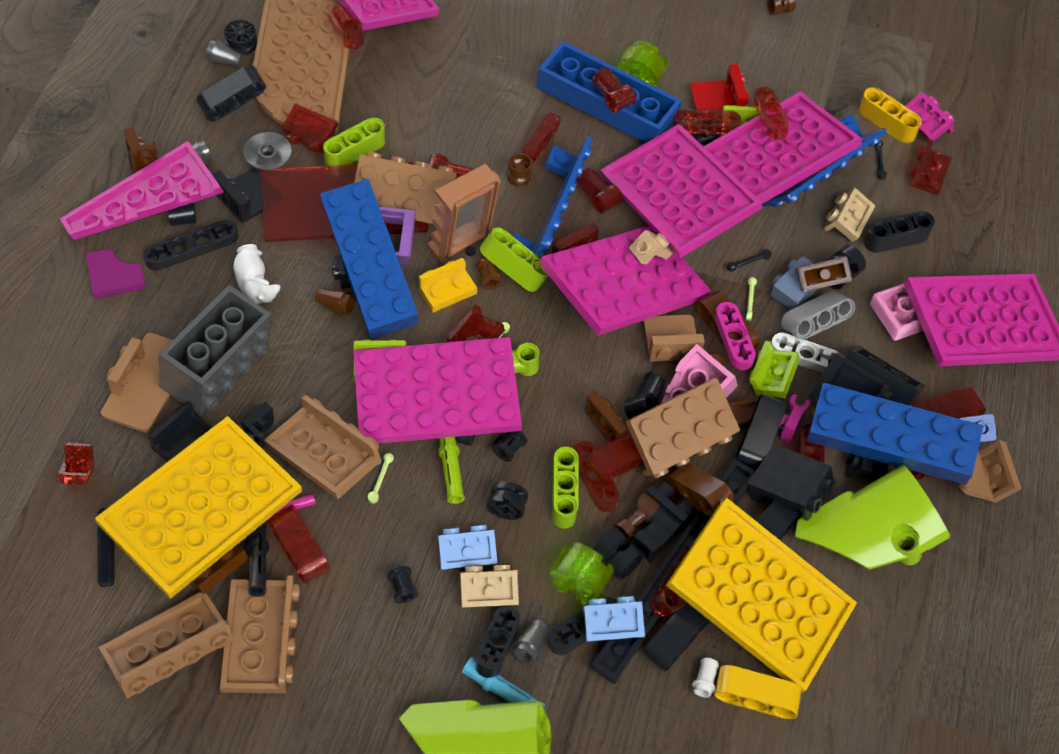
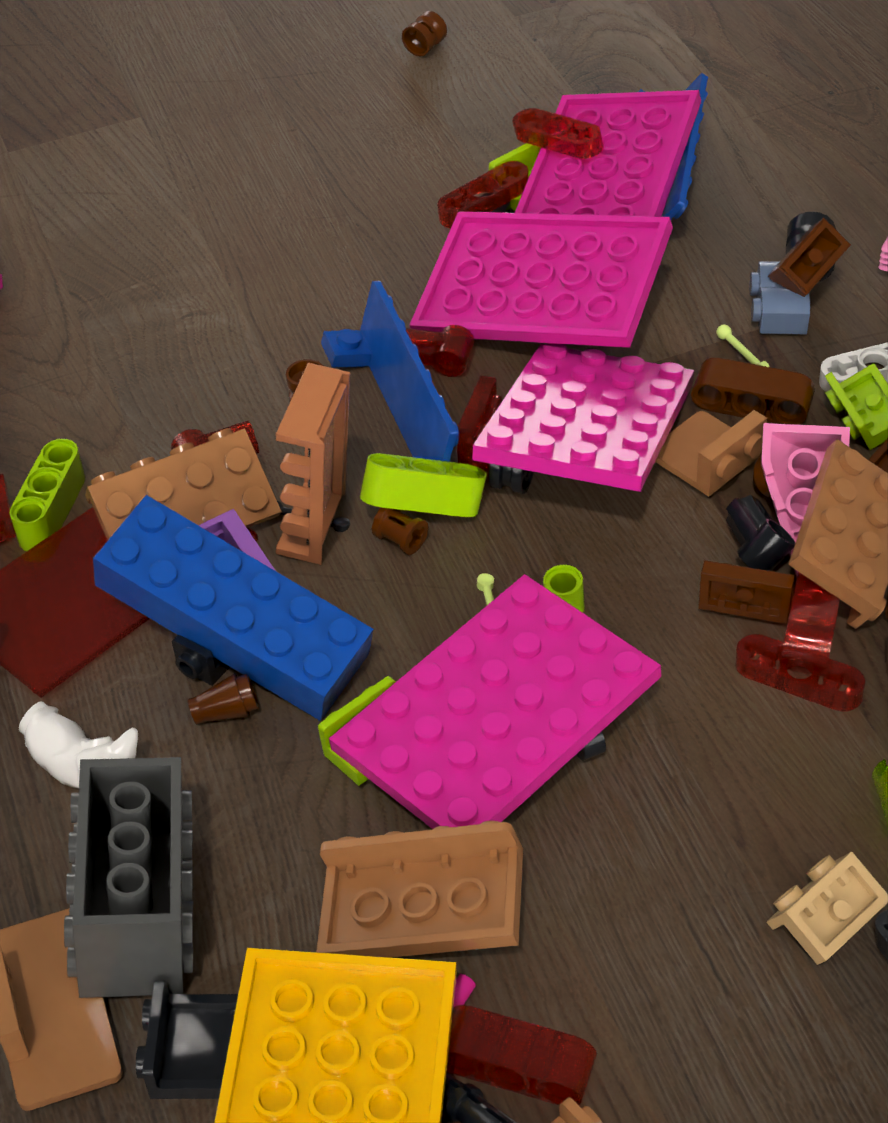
camera: 30 degrees left, 10 degrees down
black bracket [241,402,274,449] -> none
yellowish green hinge [368,453,394,503] -> none
black bush [387,566,419,604] -> none
yellow bracket [419,258,477,312] -> none
light blue bracket [437,525,497,569] -> none
lime pin [438,437,465,504] -> none
clear red bracket [447,305,505,342] -> none
black wheel [487,482,529,520] -> none
black bush [493,431,528,462] -> none
clear red beam [521,112,561,166] -> none
blue brick [537,41,682,143] -> none
lime beam [552,447,579,529] -> none
clear red piece [593,67,636,113] -> none
clear neon green brick [615,40,668,87] -> none
tan bracket [629,230,674,265] -> none
red bracket [690,64,749,119] -> none
dark pink beam [715,302,756,370] -> none
black hinge [727,249,772,272] -> none
light grey beam [781,291,855,339] -> none
tan bracket [823,188,875,242] -> none
yellow beam [859,87,922,143] -> none
black beam [864,211,935,253] -> none
black hinge [875,140,887,180] -> none
dark pink bracket [905,92,954,143] -> none
clear red bracket [910,140,952,196] -> none

